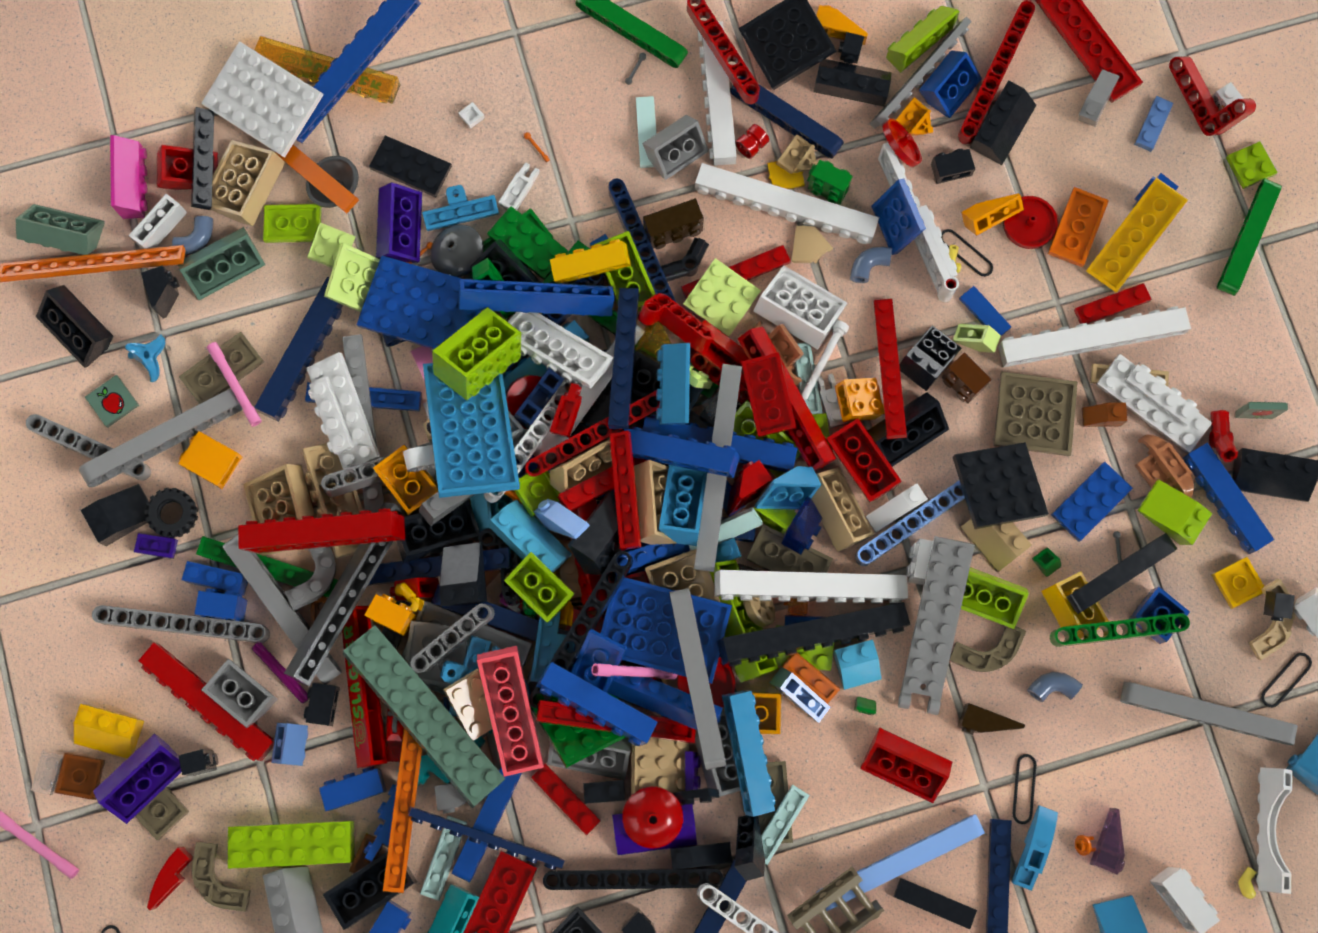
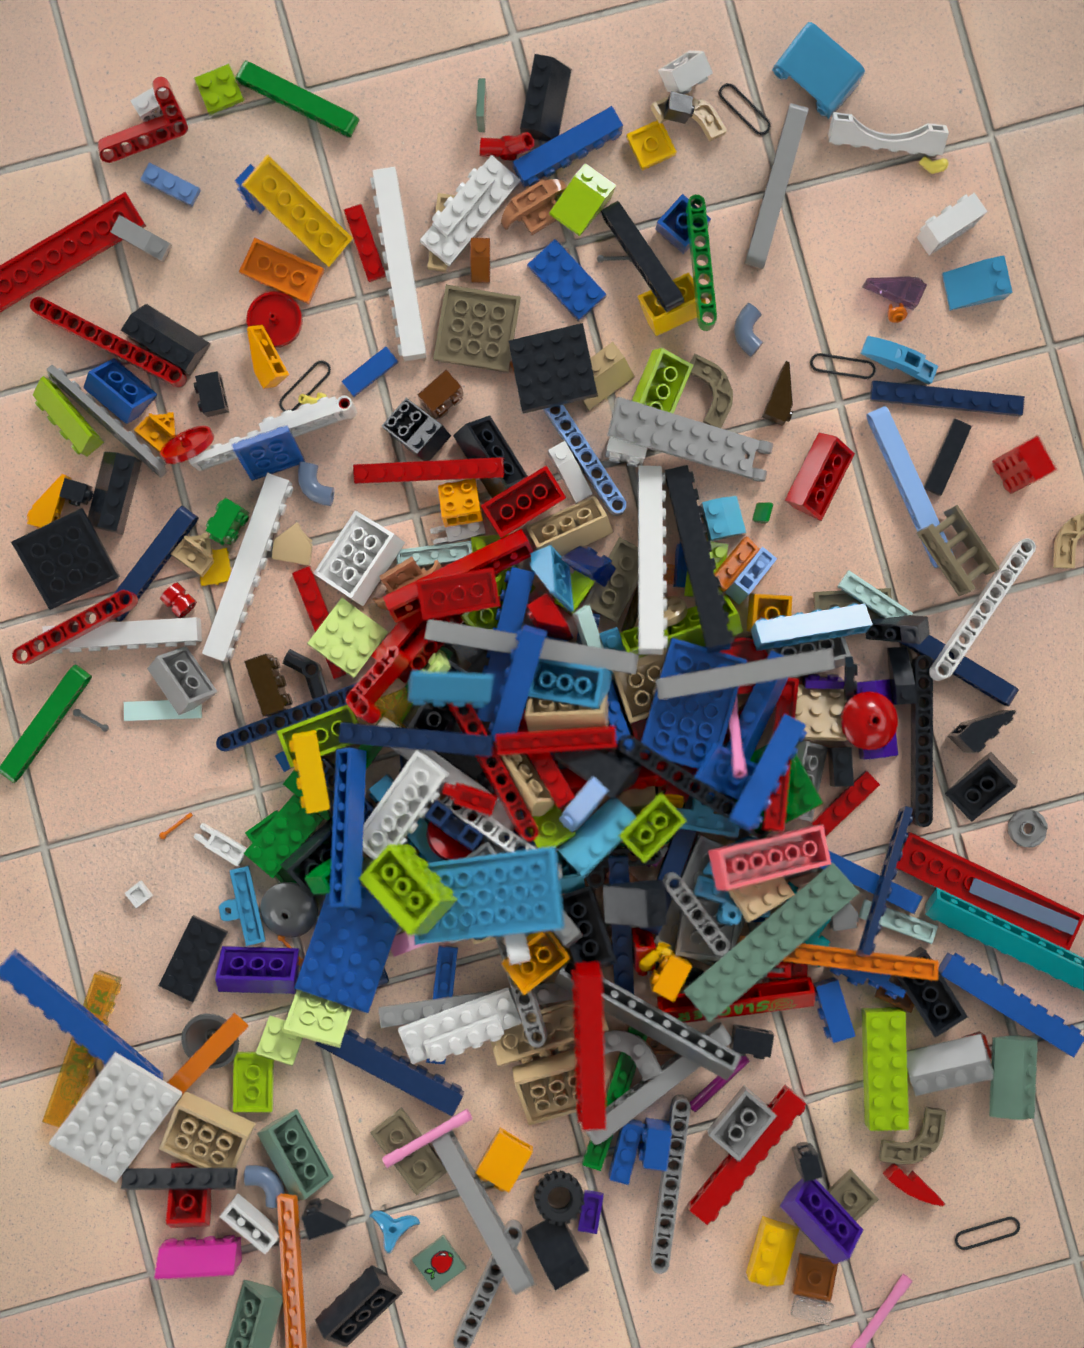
camera: 85 degrees left, 10 degrees up
medium blue brick [271,723,308,766] -> none
white piece [801,320,849,401] -> none
yellowish green slope [953,324,1001,353] -> none
green slope [1032,547,1061,577] -> none

